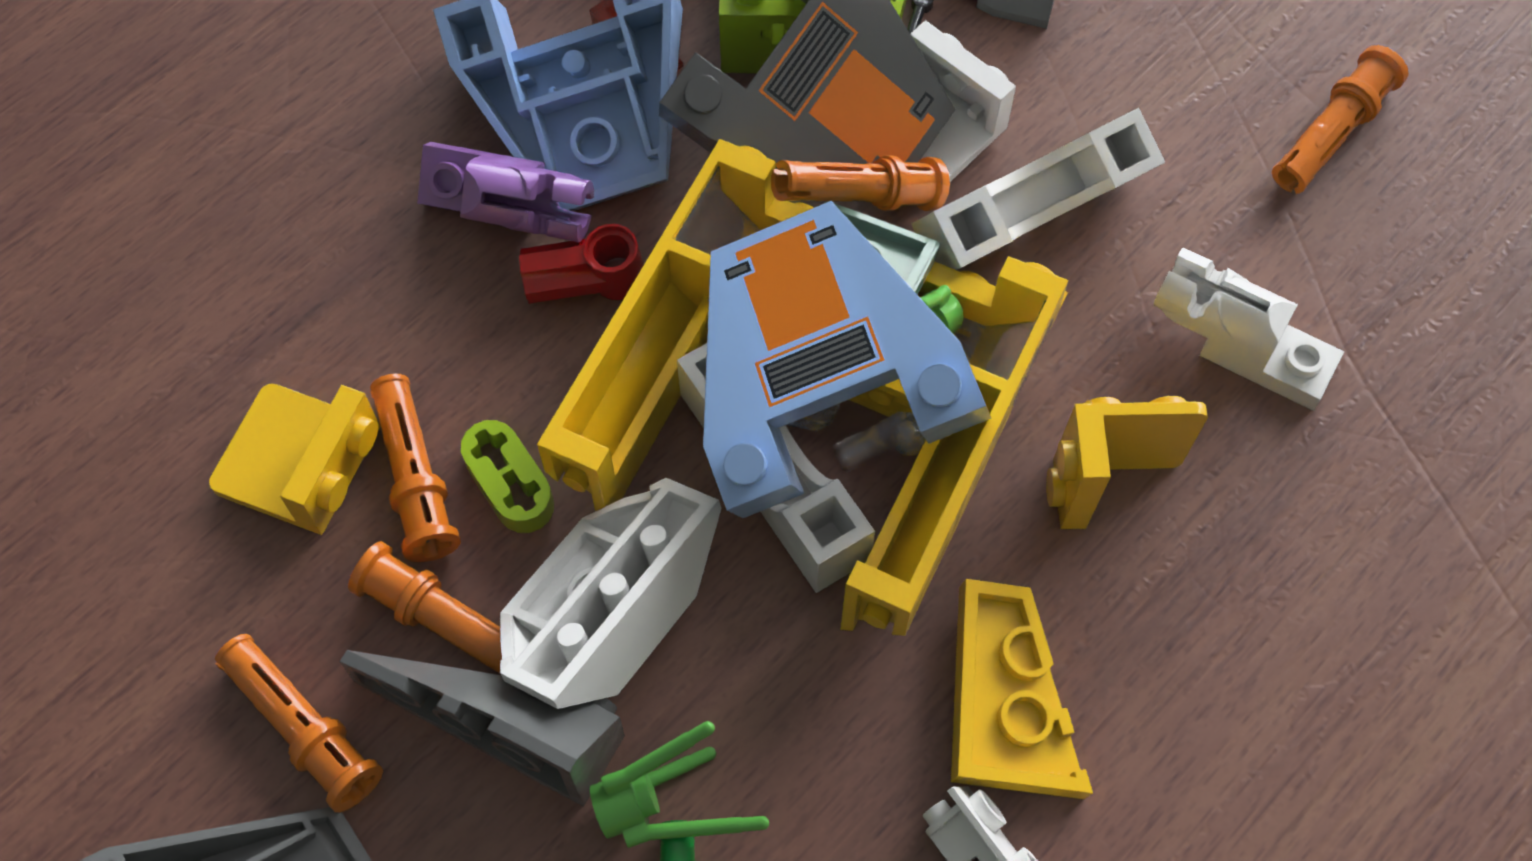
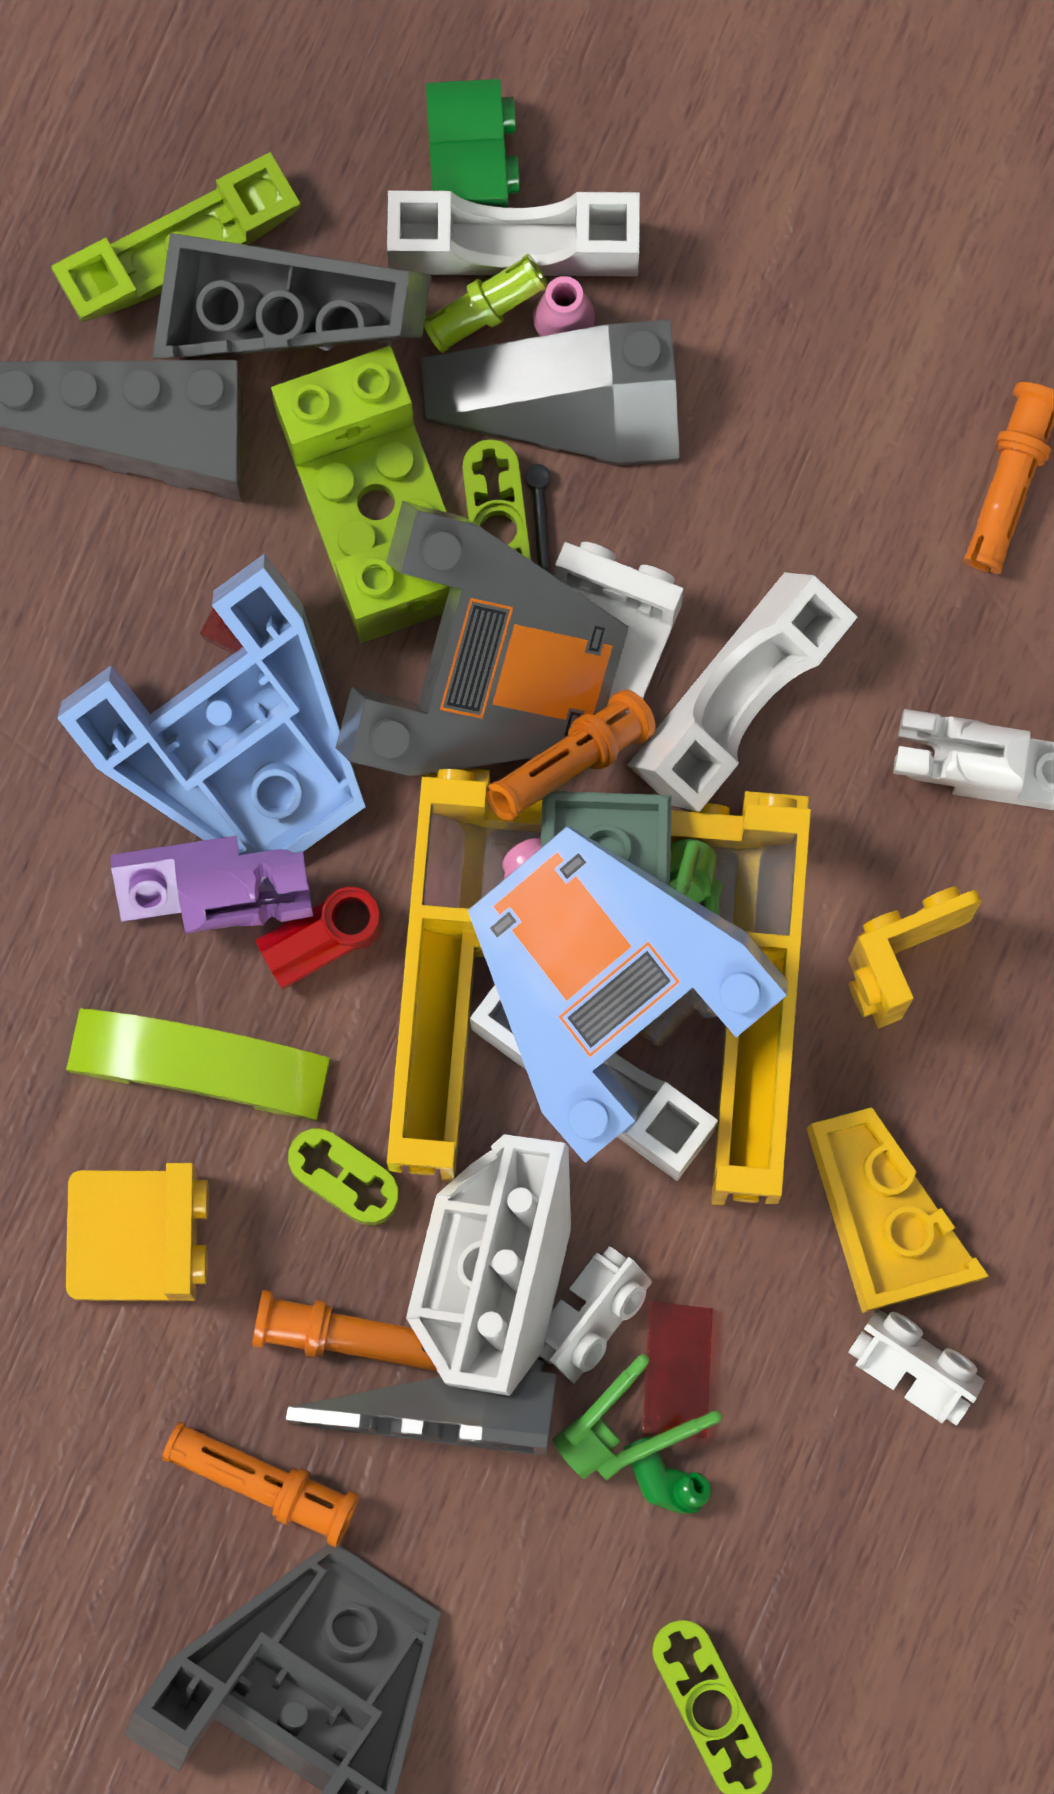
camera: 20 degrees left, 15 degrees up
orange pin [370,374,461,562] -> none
none -> lime slope [66,1008,330,1122]
none -> white hinge [539,1246,652,1384]
none -> clear red slope [642,1302,713,1439]

